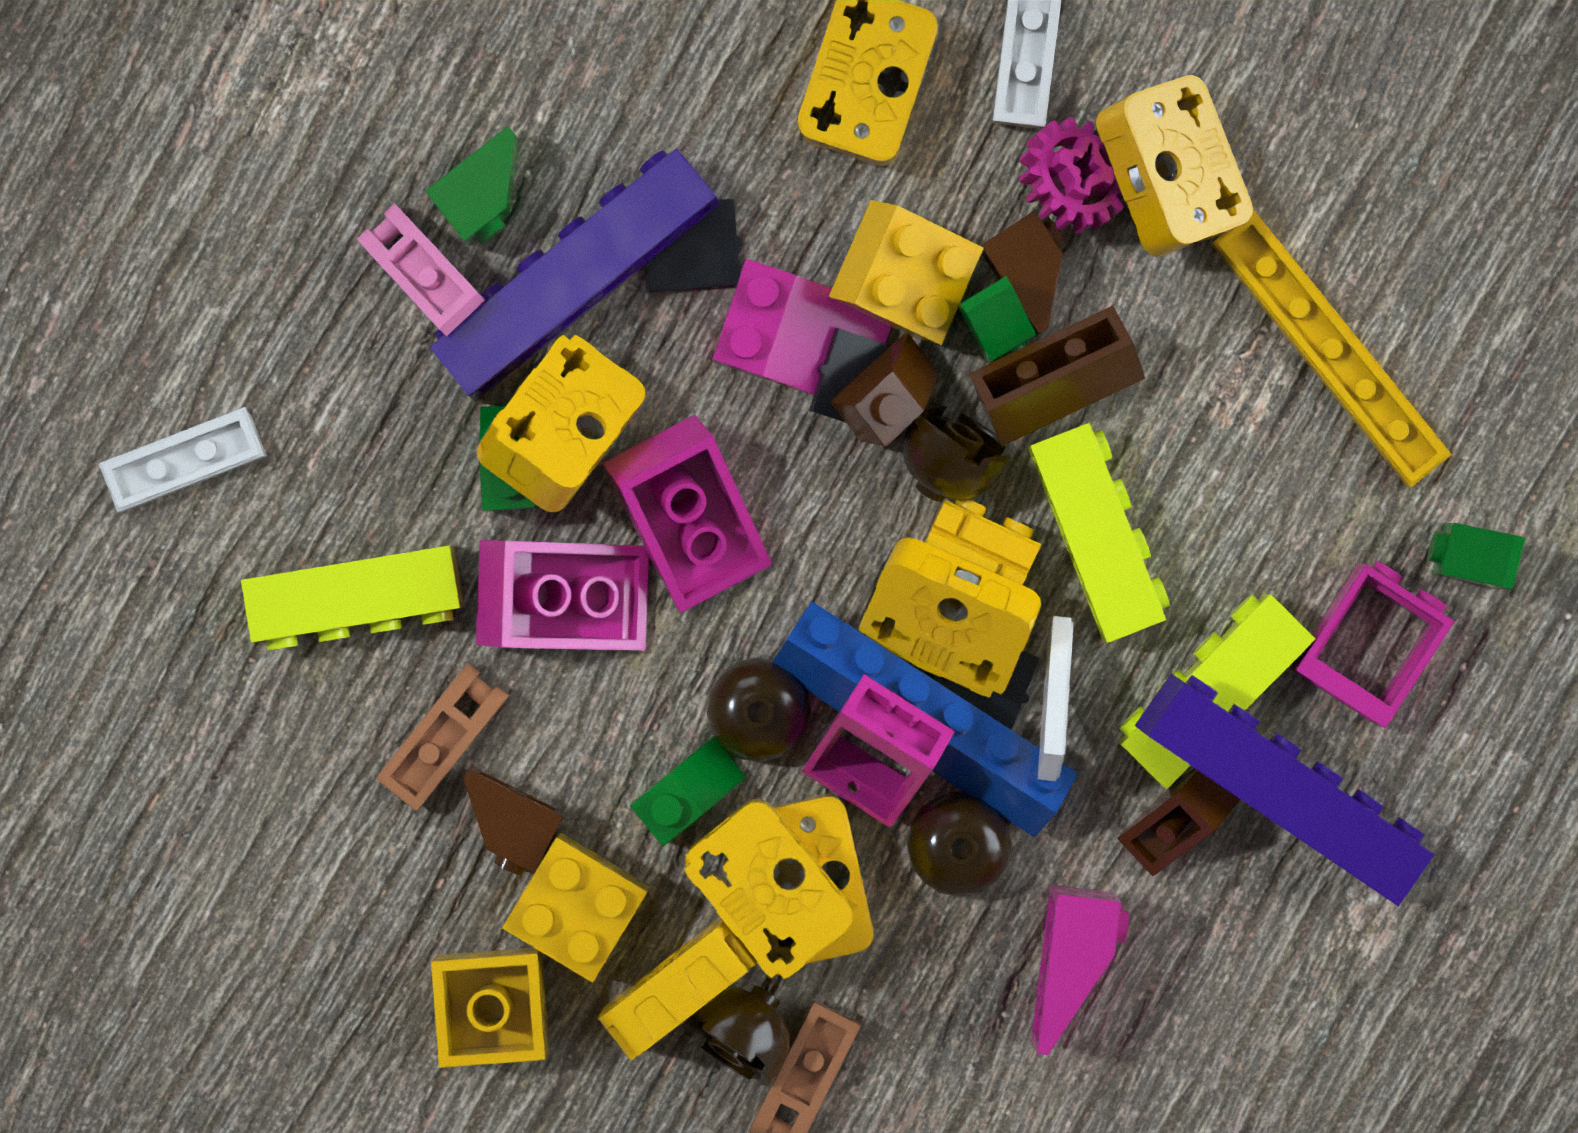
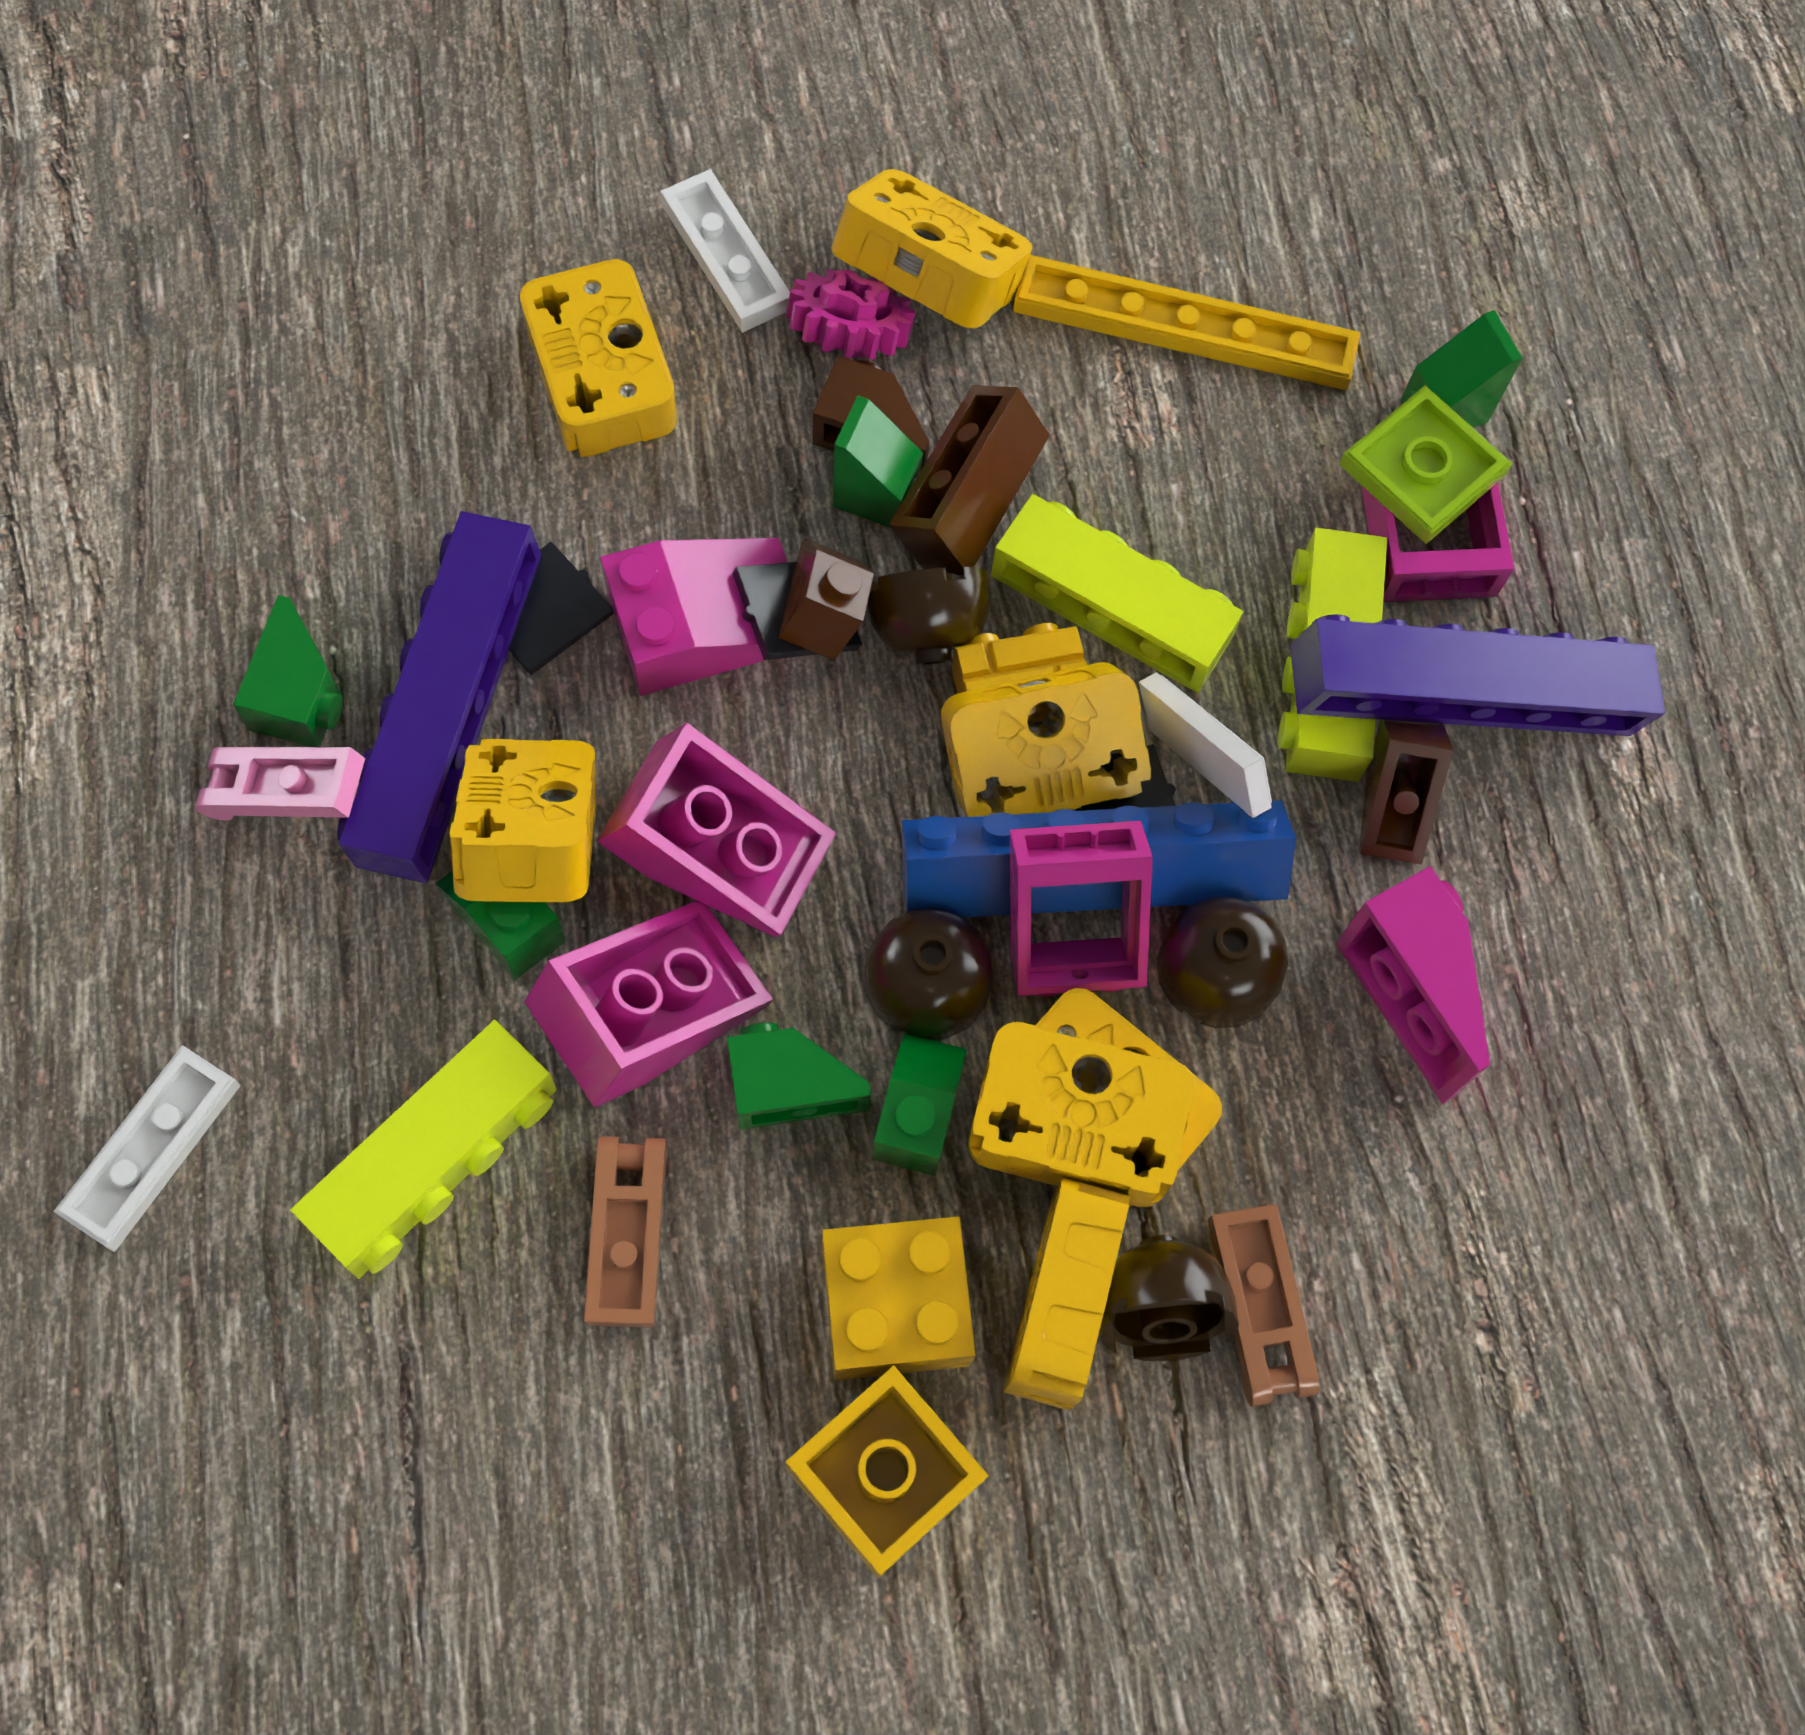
camera: 45 degrees left, 20 degrees down
reddish brown slope [463,766,566,876] -> none
yellow brick [829,200,984,345] -> none
none -> green slope [727,1023,871,1130]
none -> lime tile [1339,385,1513,544]

